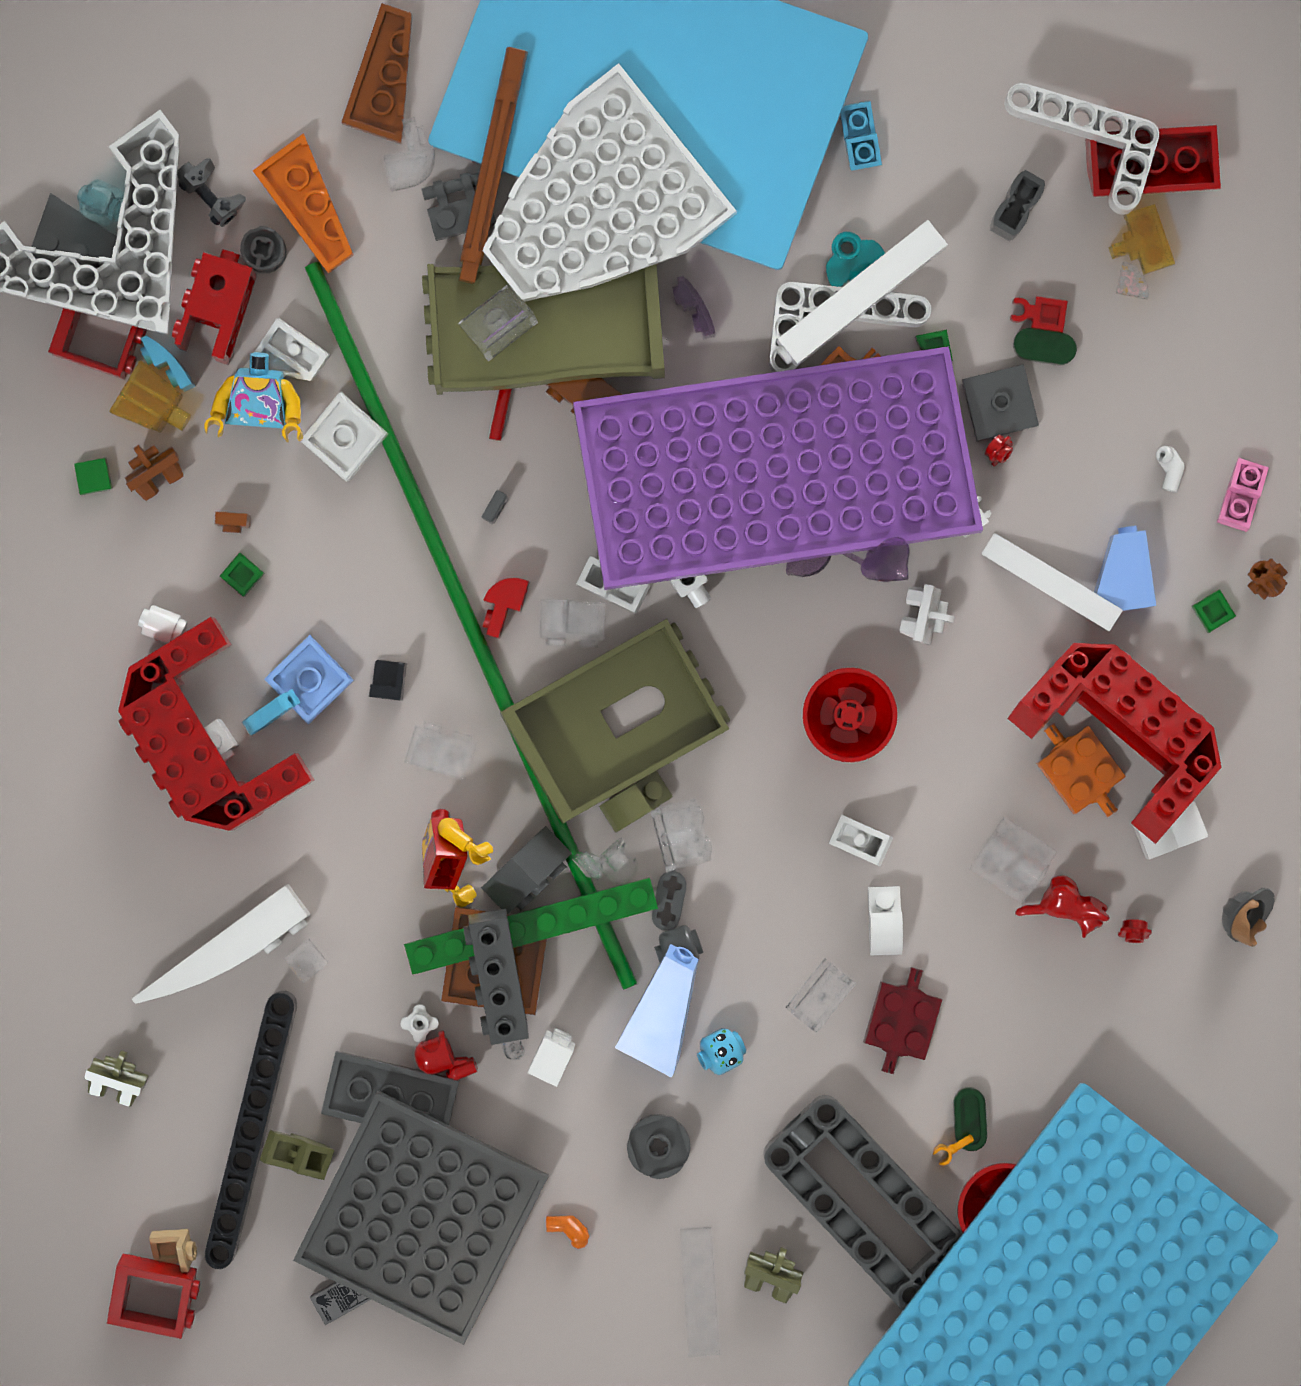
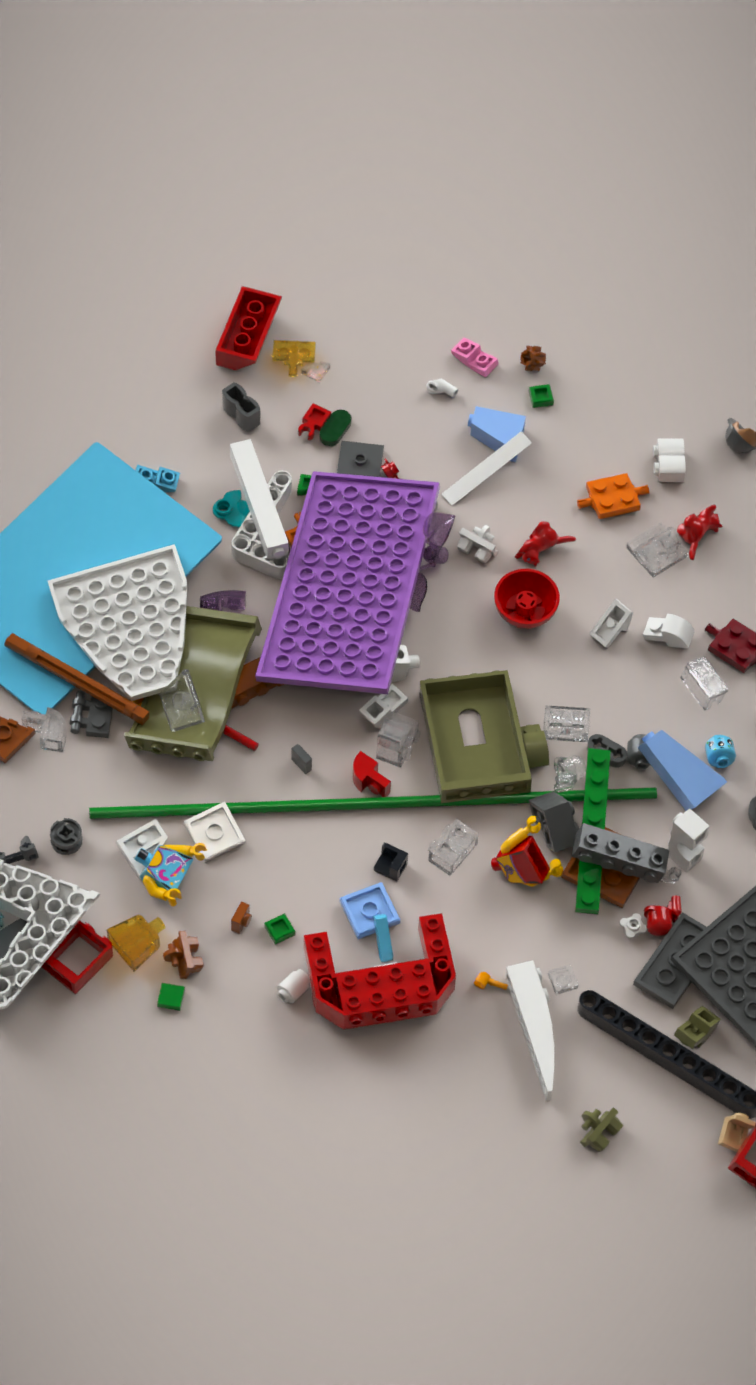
camera: 75 degrees left, 30 degrees down
medium azure slope [140,336,196,392] -> none
red torso [172,249,257,365] -> none
orange wing [252,133,354,274] -> none
white beam [1004,83,1159,215] -> none
red wedge [1007,643,1222,844] -> none
red plate [1118,919,1152,943] -> none
none -> light orange hand [474,972,508,990]
none -> red animal [515,521,576,567]

